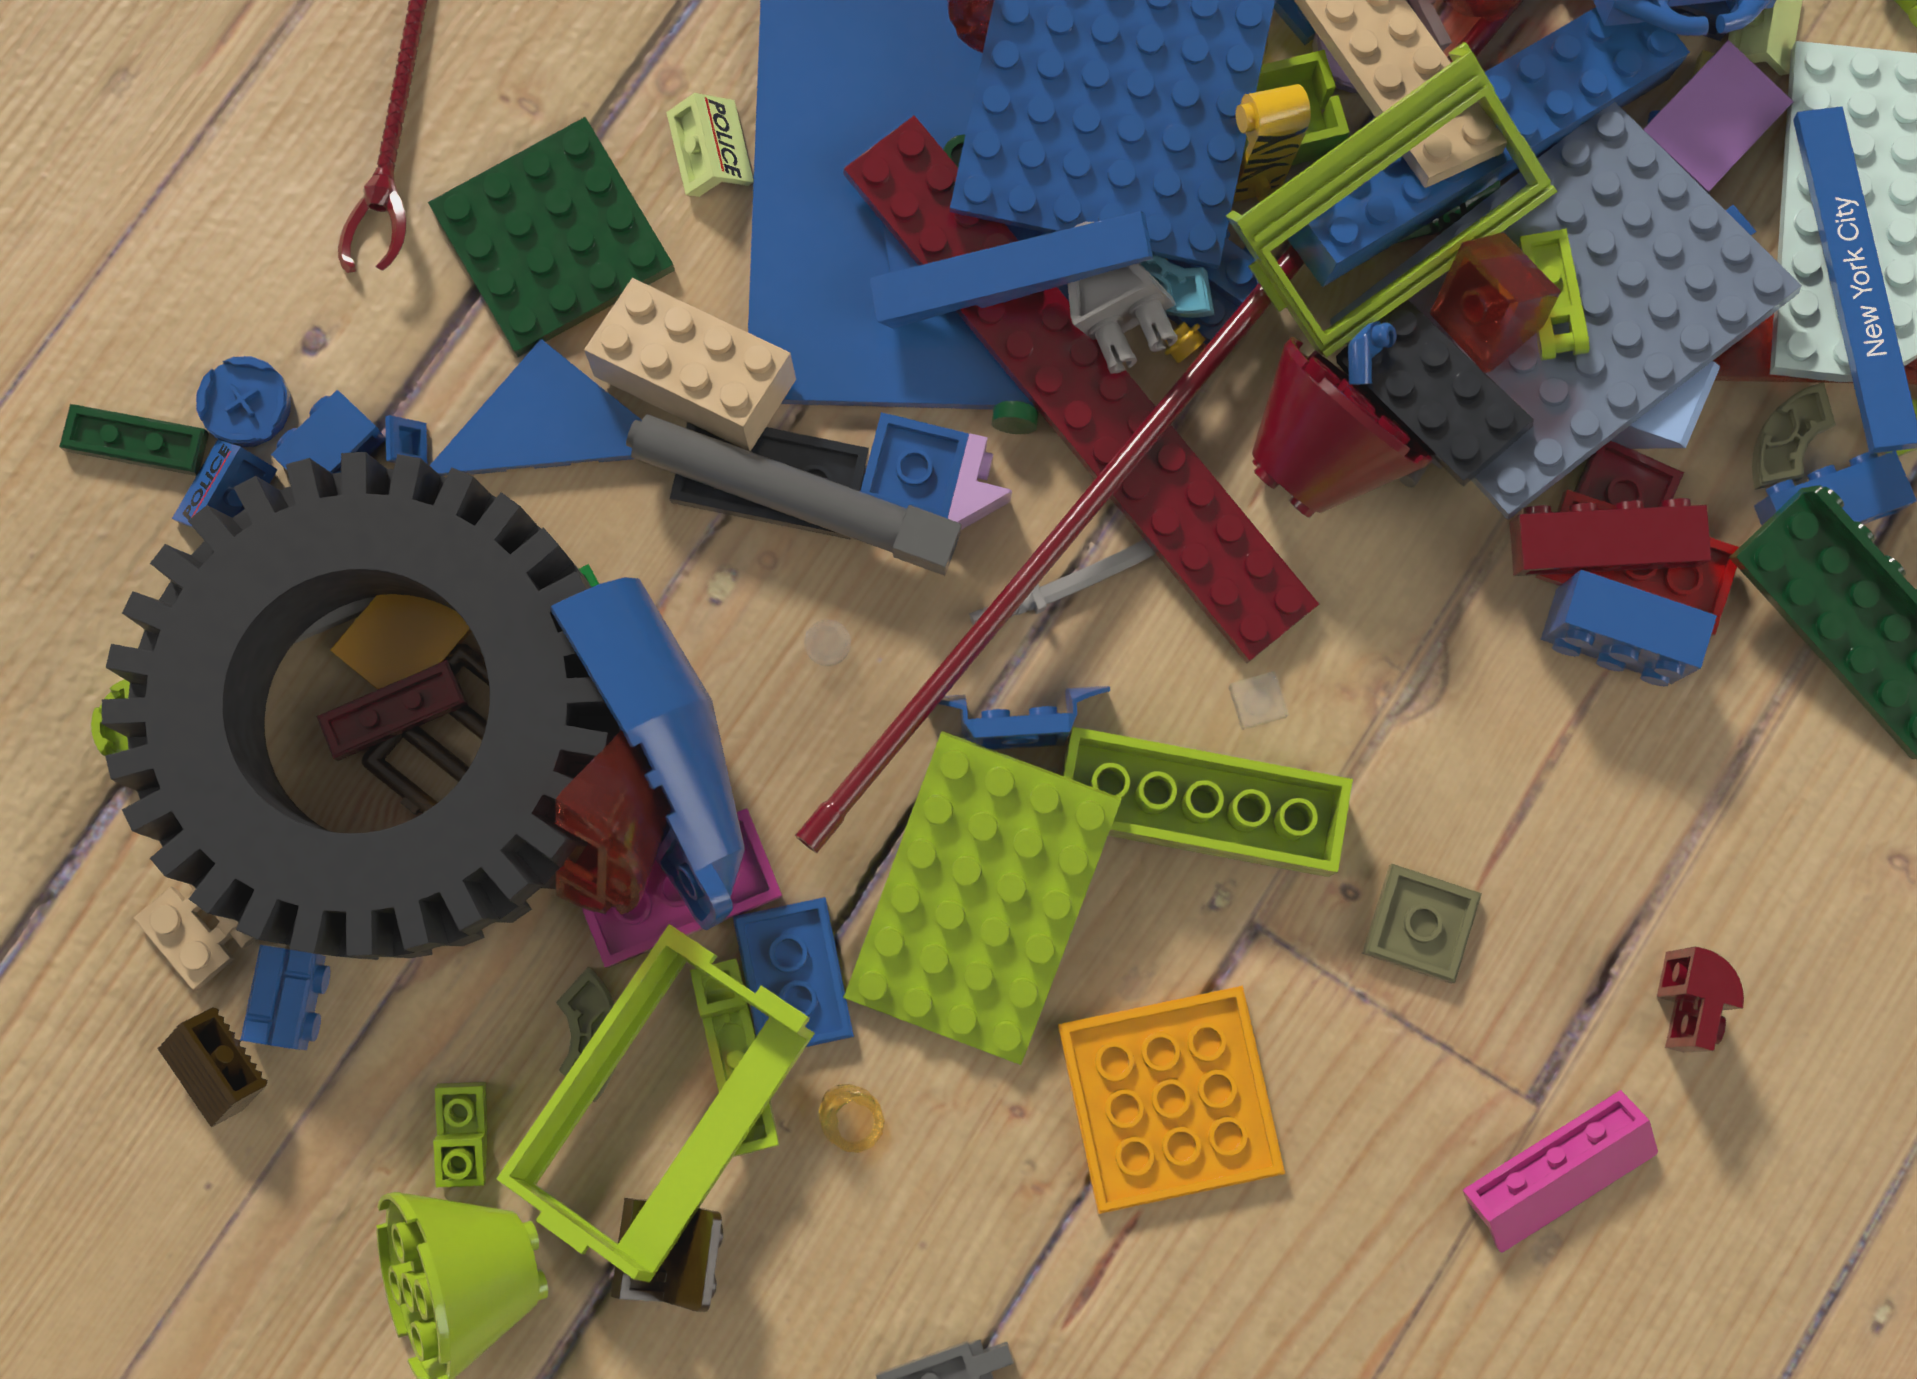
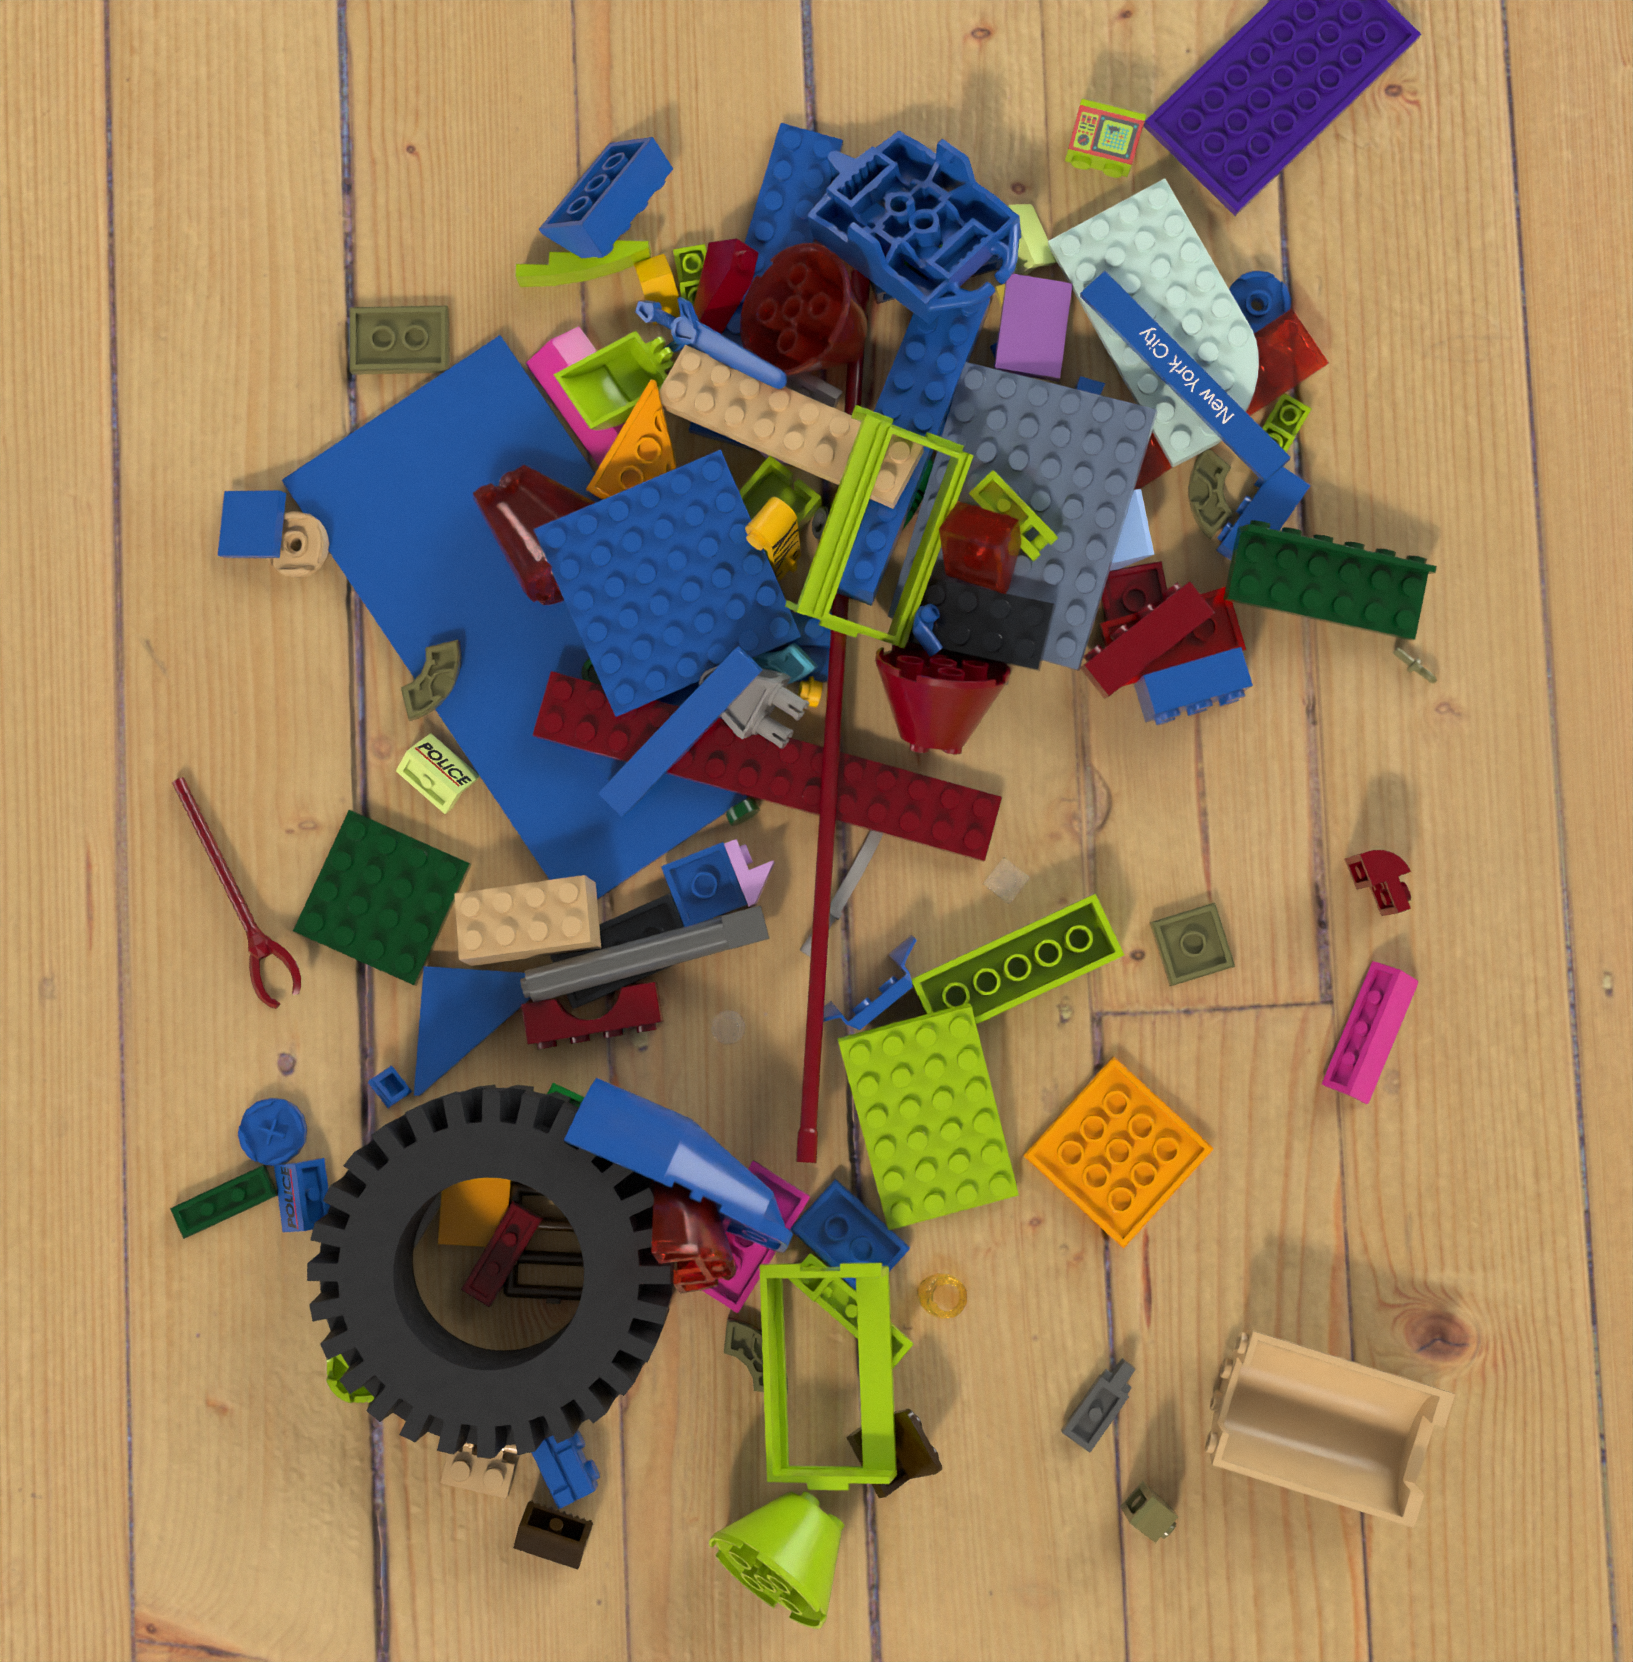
camera: 25 degrees left, 5 degrees up
blue brick [271,390,386,474] -> none
lime slope [433,1082,487,1188] -> none
none -> olive tile [401,639,461,721]
none -> dark red arch [521,982,664,1050]
none -> olive hand [1393,647,1437,684]

